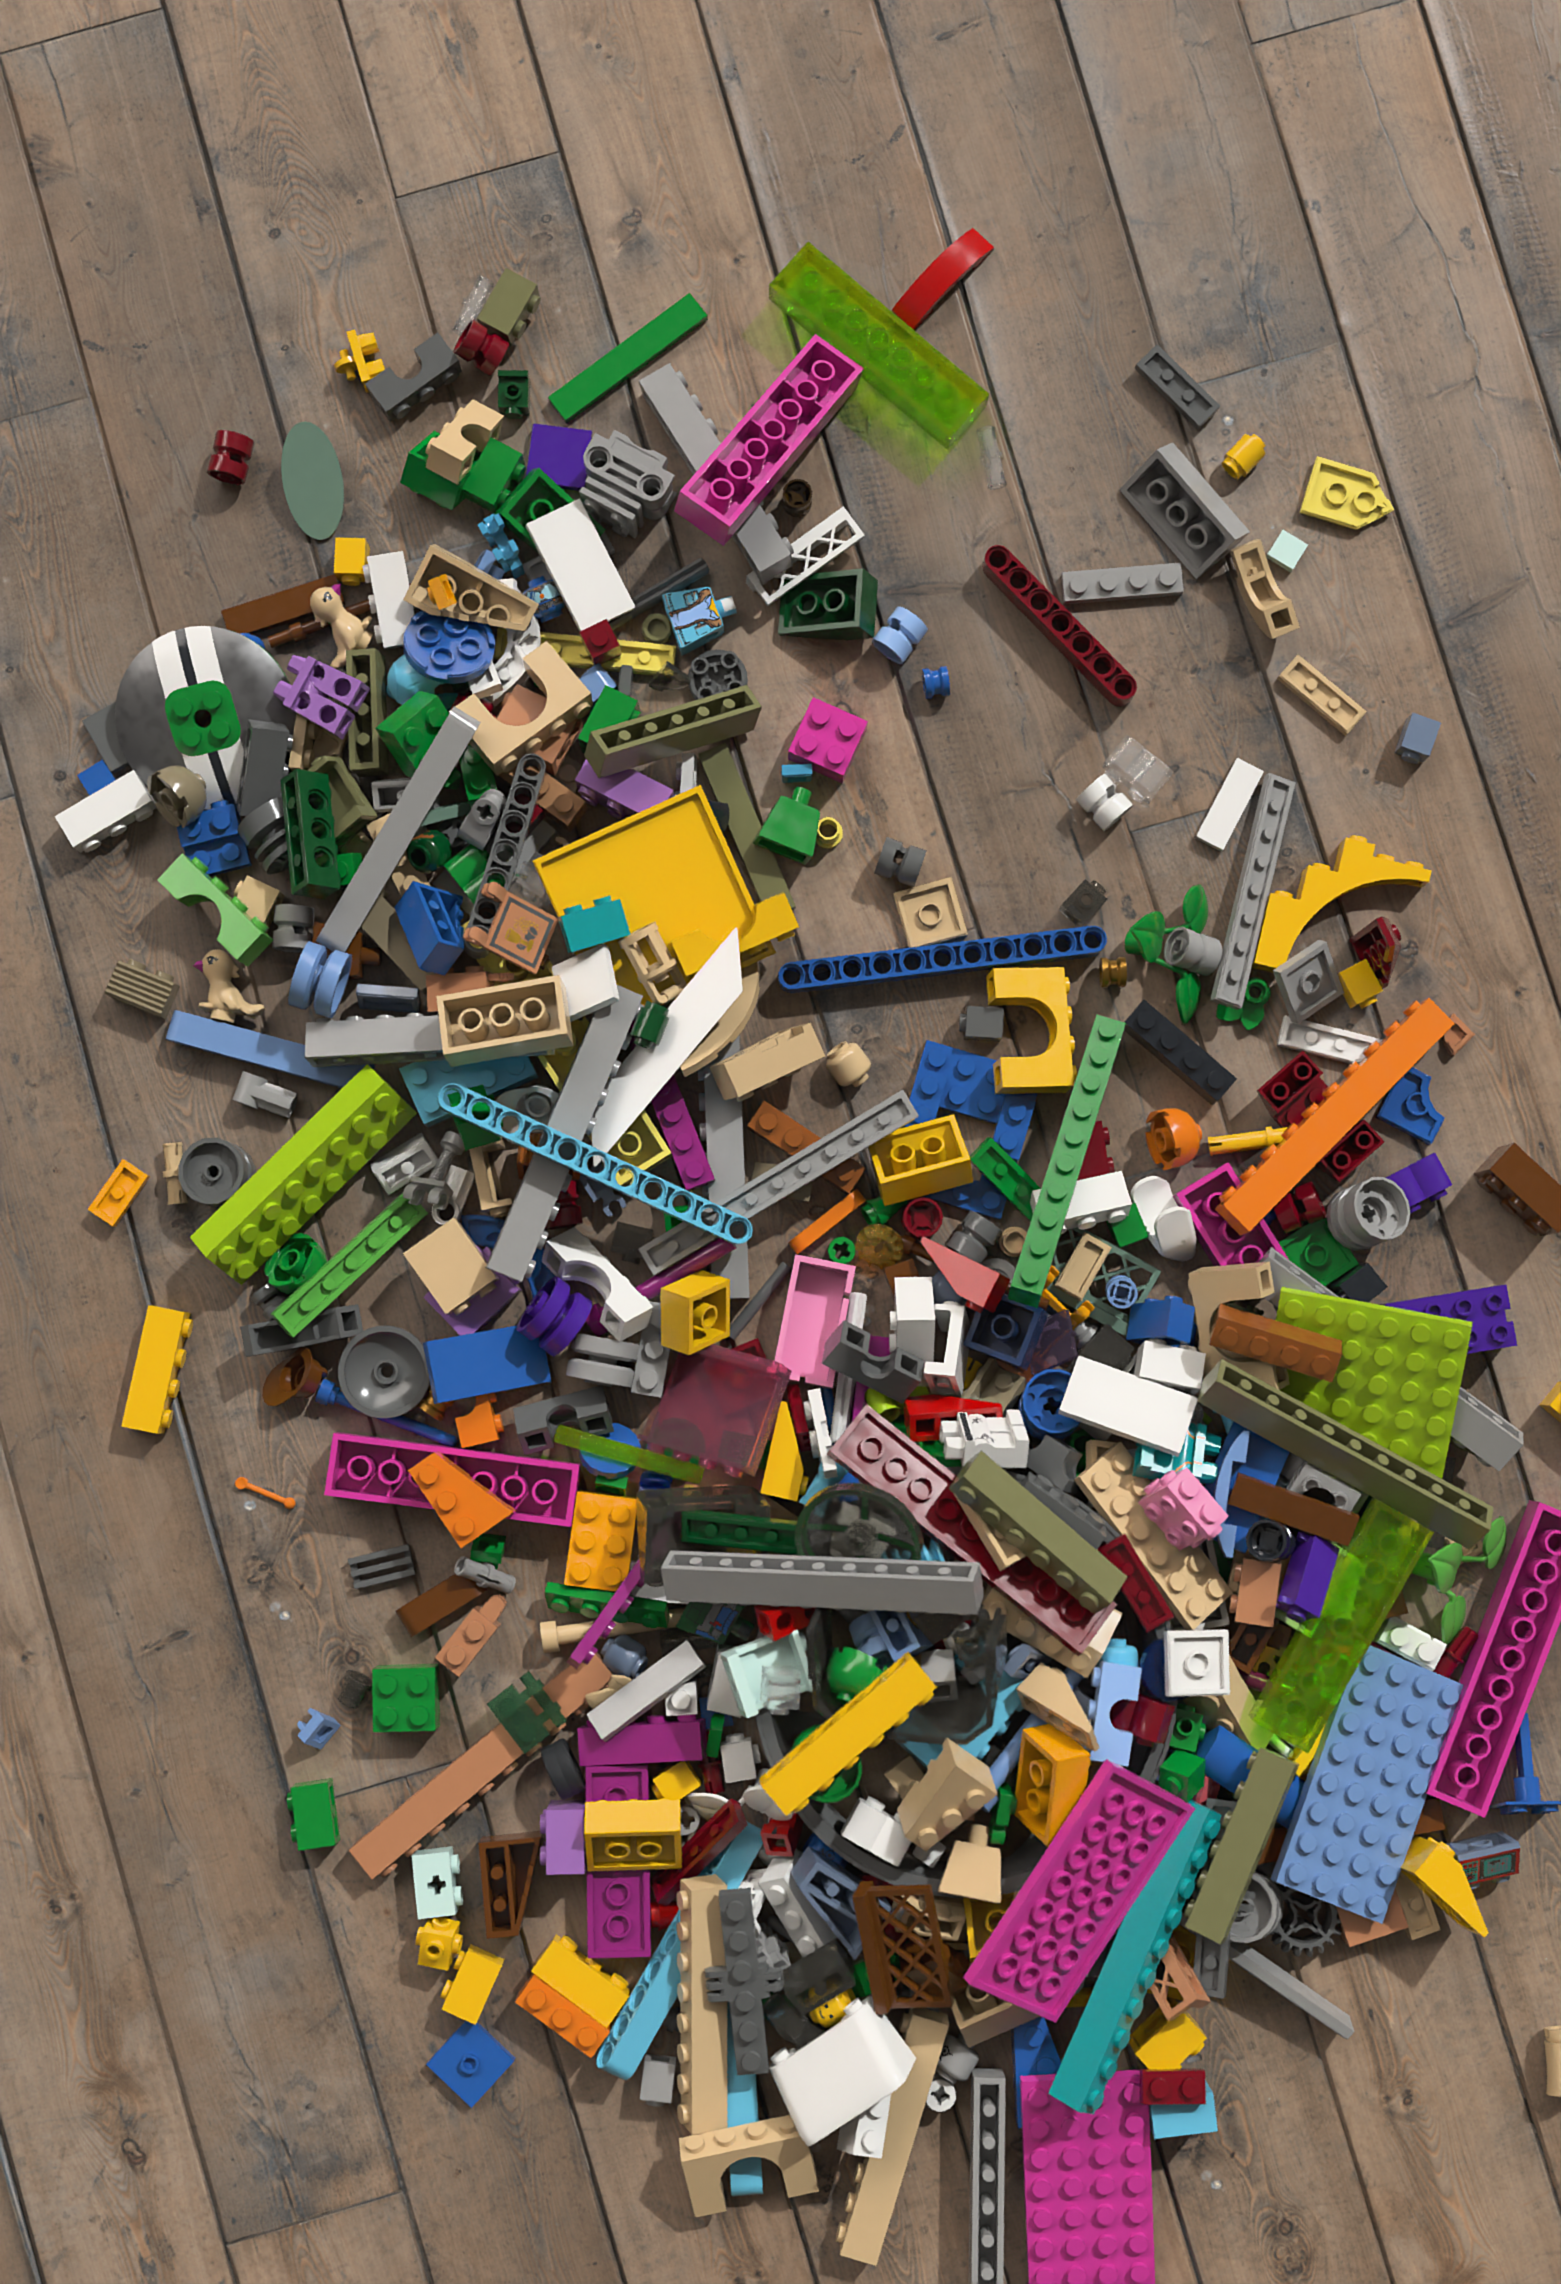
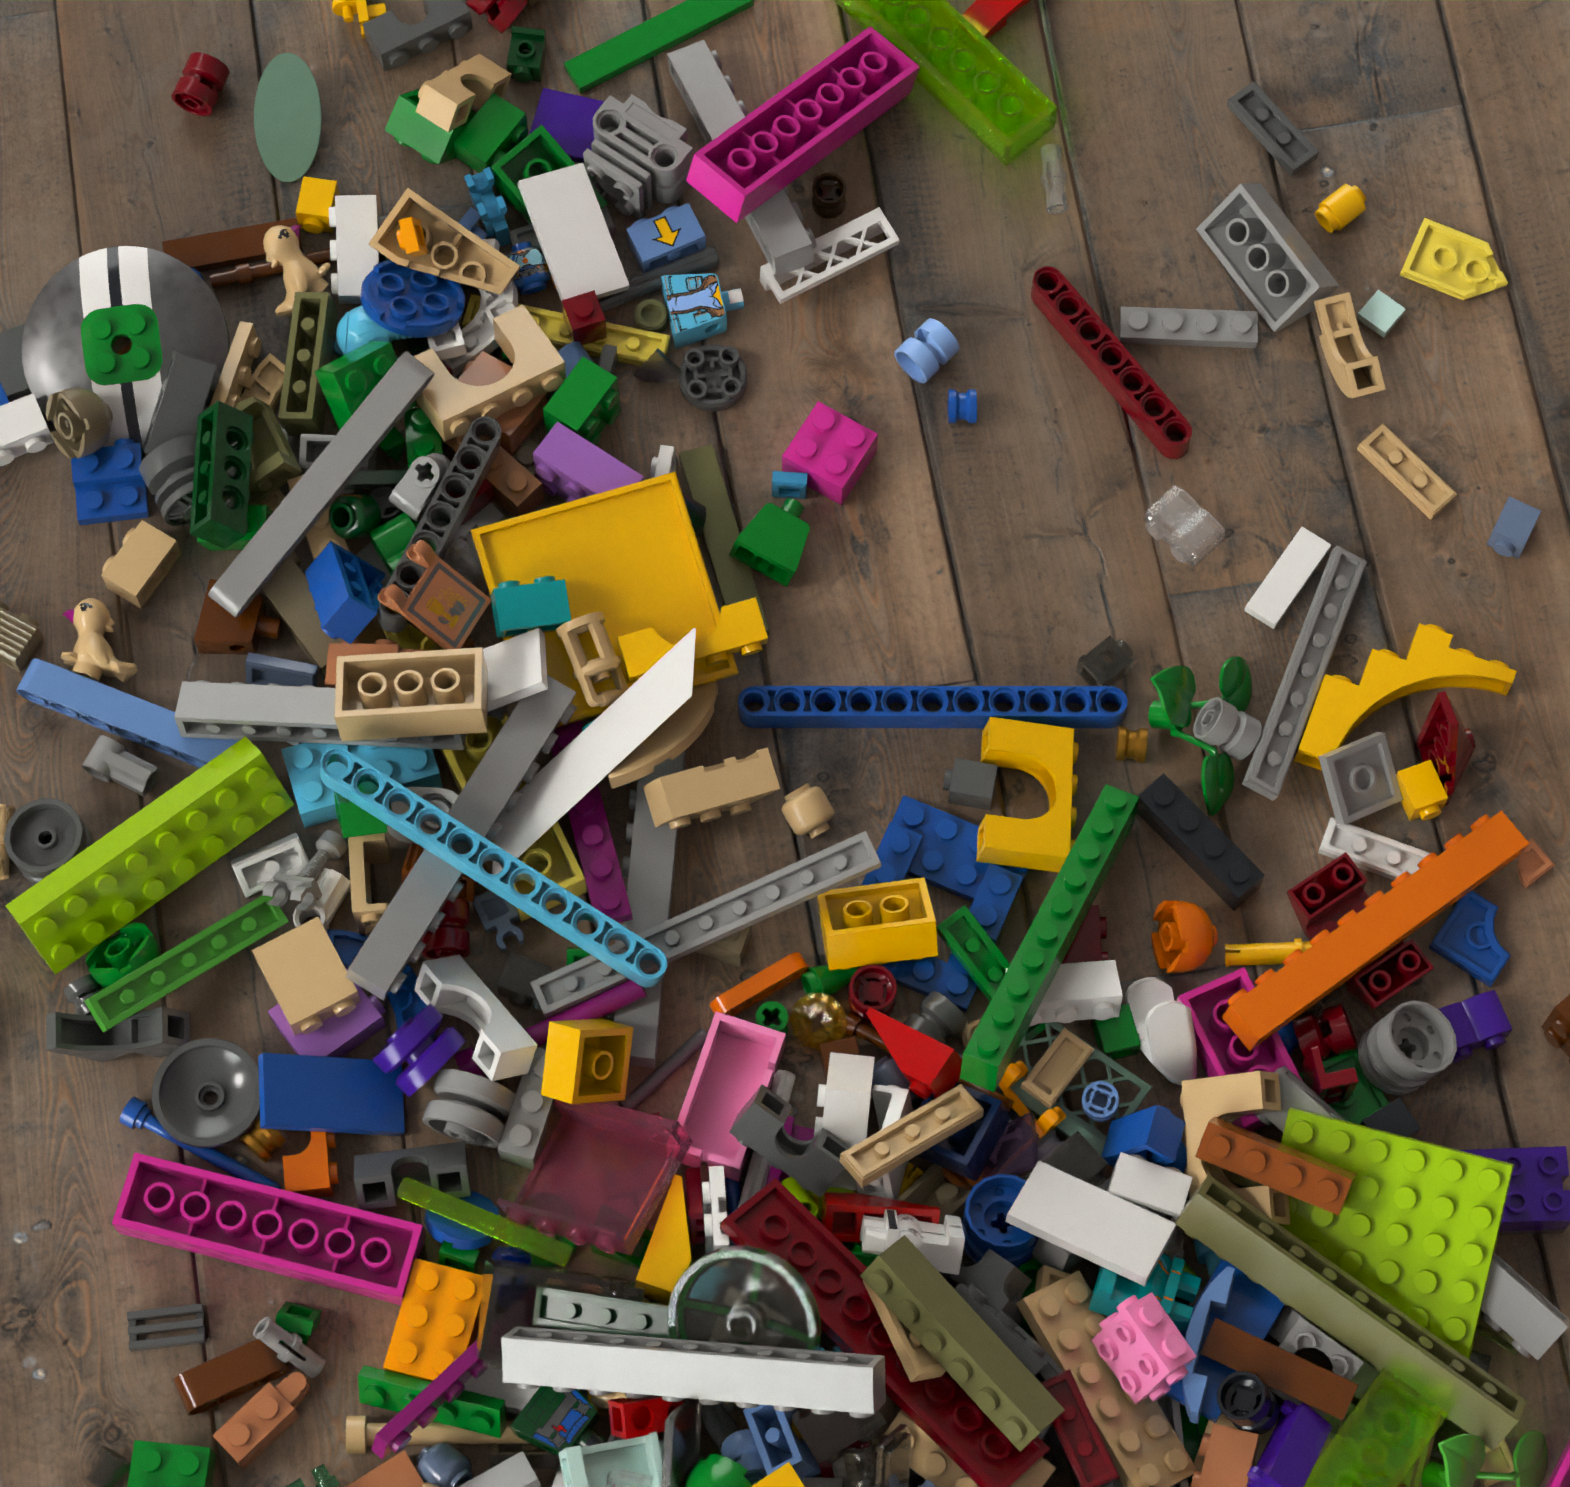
camera: 10 degrees right, 15 degrees down
bright green arch [157,853,273,967] -> none
orange hinge [235,1477,296,1509] -> none
reddish brown piece [262,1347,328,1407] -> none
light grey wheel [272,904,315,953] -> none
medium lavender hips [273,655,370,740] -> none
medium blue wheel [288,941,352,1018] -> none
orange wedge [408,1451,517,1548] -> none
olive brick [584,685,762,778] -> none
dark green brick [630,1001,669,1049] -> none
dark orange arch [747,1100,866,1195] -> none
dark green slope [778,568,878,640] -> none
light yellow piece [815,817,843,849] -> none
dark grey wheel [874,837,927,887] -> none
tan tile [893,877,968,948] -> none
white wheel [1076,774,1133,831] -> none
green plate [1216,977,1270,1030] -> none
none -> medium blue brick [626,203,706,274]
none -> tan tile [839,1084,984,1187]
none -> dark red panel [1301,1046,1359,1105]

